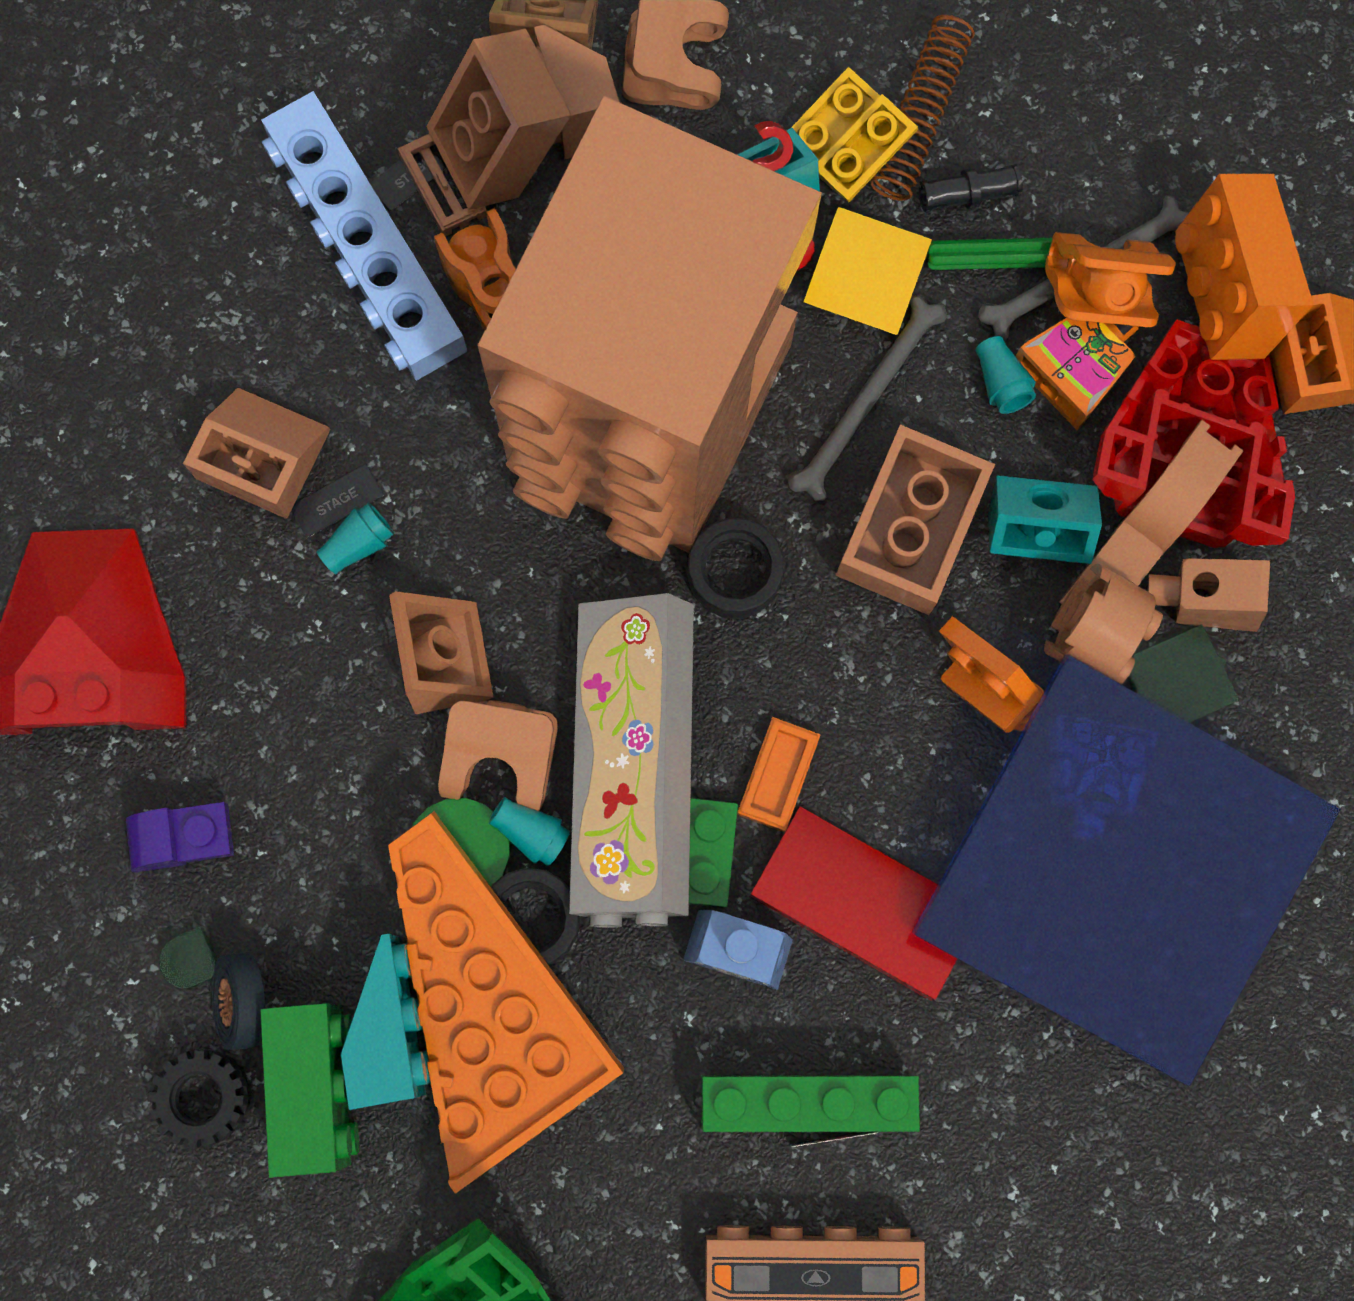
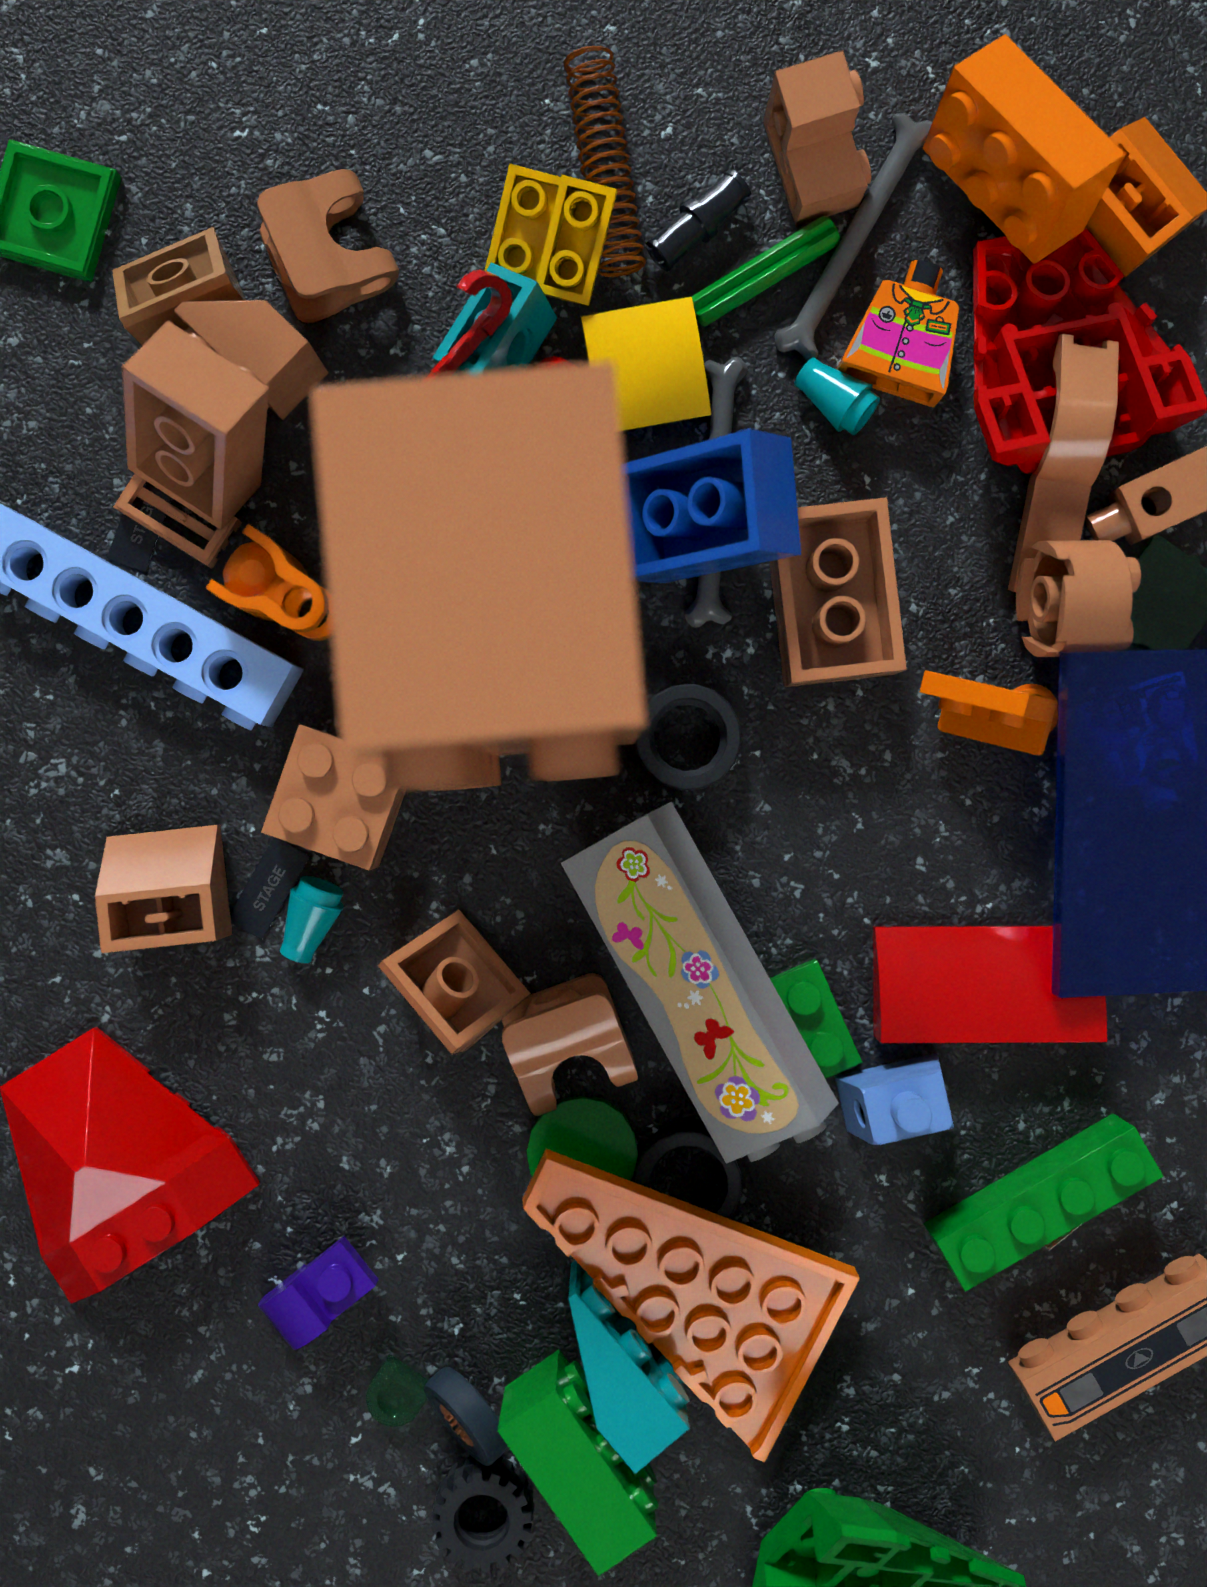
camera: 25 degrees left, 10 degrees up
teal cone [488,797,570,866] -> none
orange tile [737,717,821,833] -> none
teal brick [988,476,1102,564] -> none
orange piece [1045,232,1176,327] -> none
none -> nougat brick [261,724,406,870]
none -> blue brick [623,429,801,583]
none -> nougat brick [763,50,871,226]

